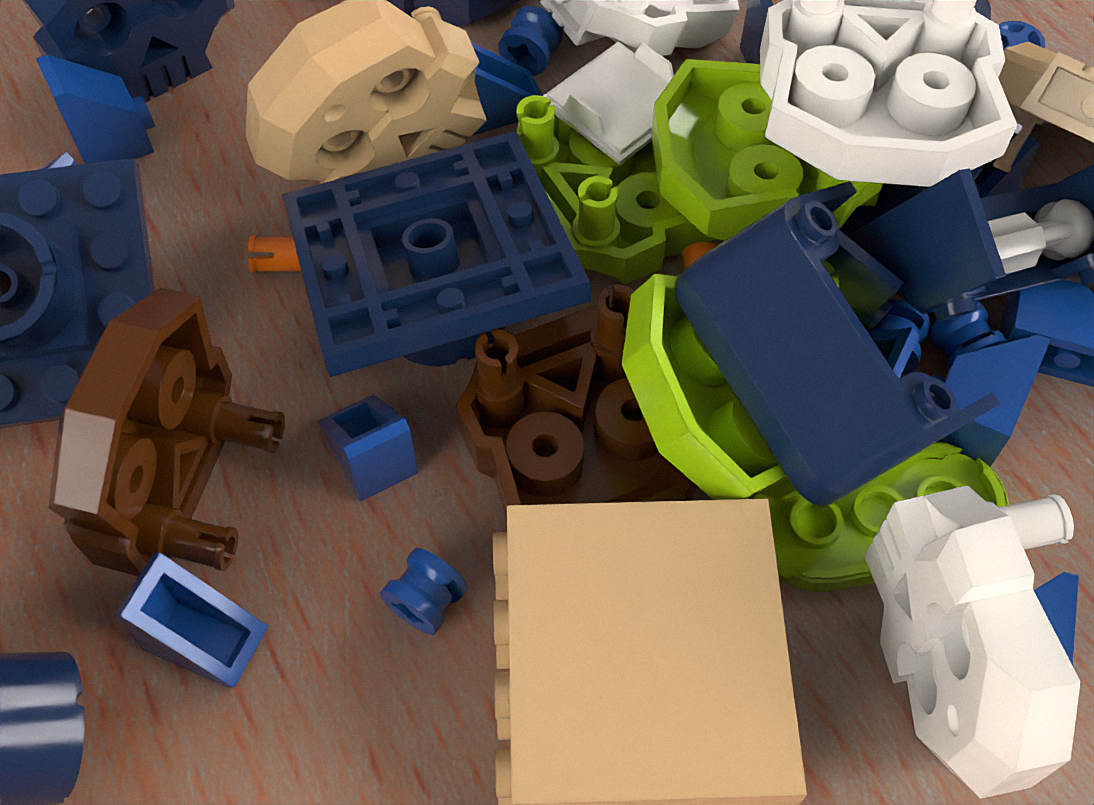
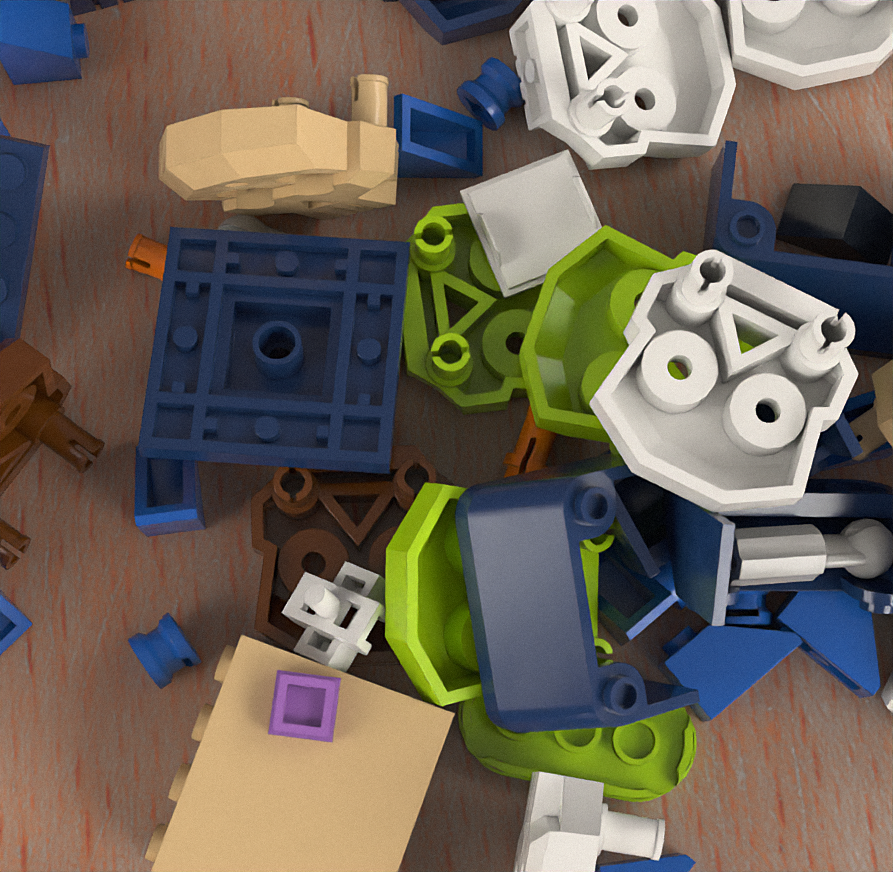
camera: 15 degrees right, 20 degrees up
none -> medium lavender tile [268,670,341,743]
none -> white piece [281,561,385,673]

